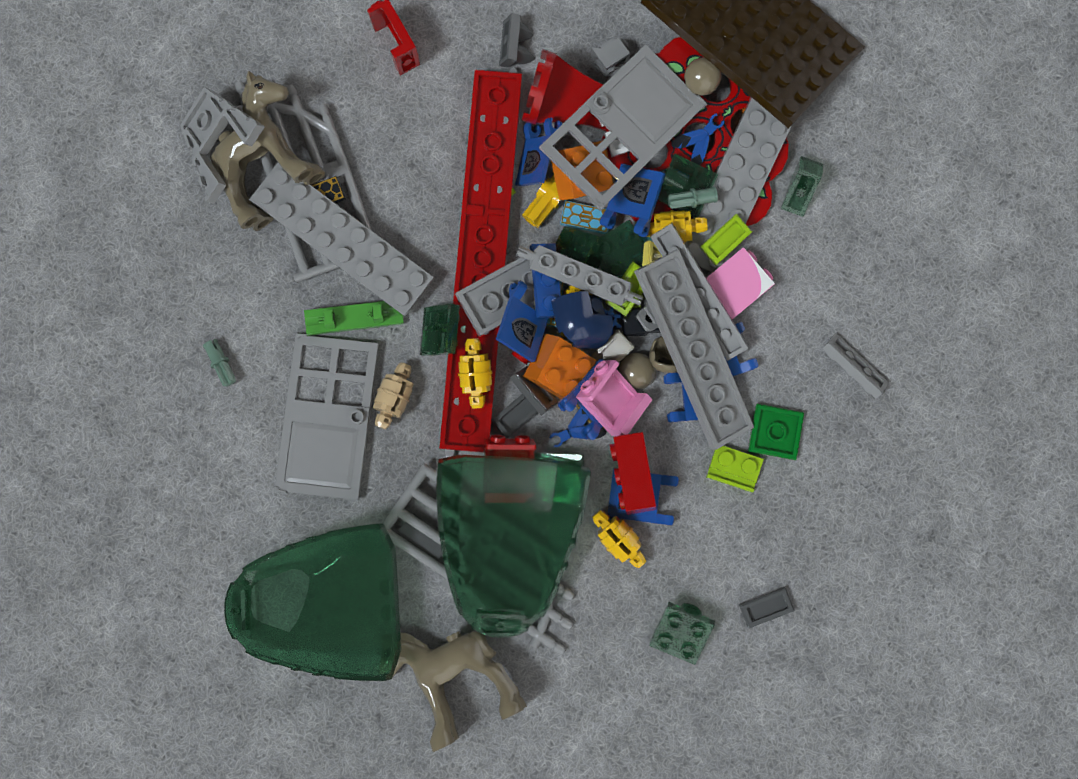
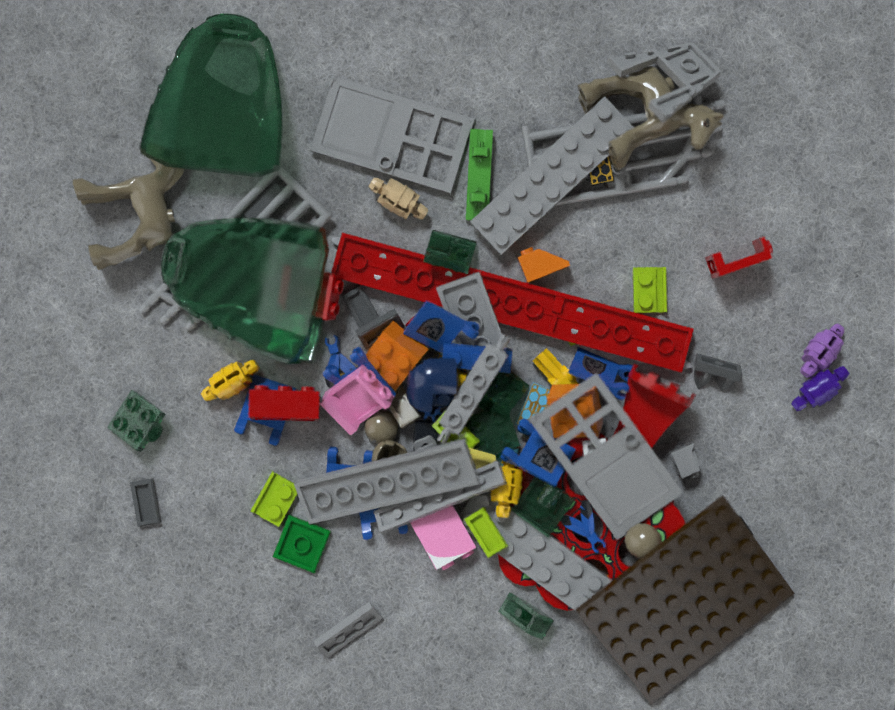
camera: 105 degrees right, 5 degrees up
sand green axle [203,339,236,387] -> none
yellow piece [458,338,492,408] -> none
sand green axle [668,187,718,209] -> none
none -> orange slope [517,247,570,283]
none -> lime plate [632,267,667,313]

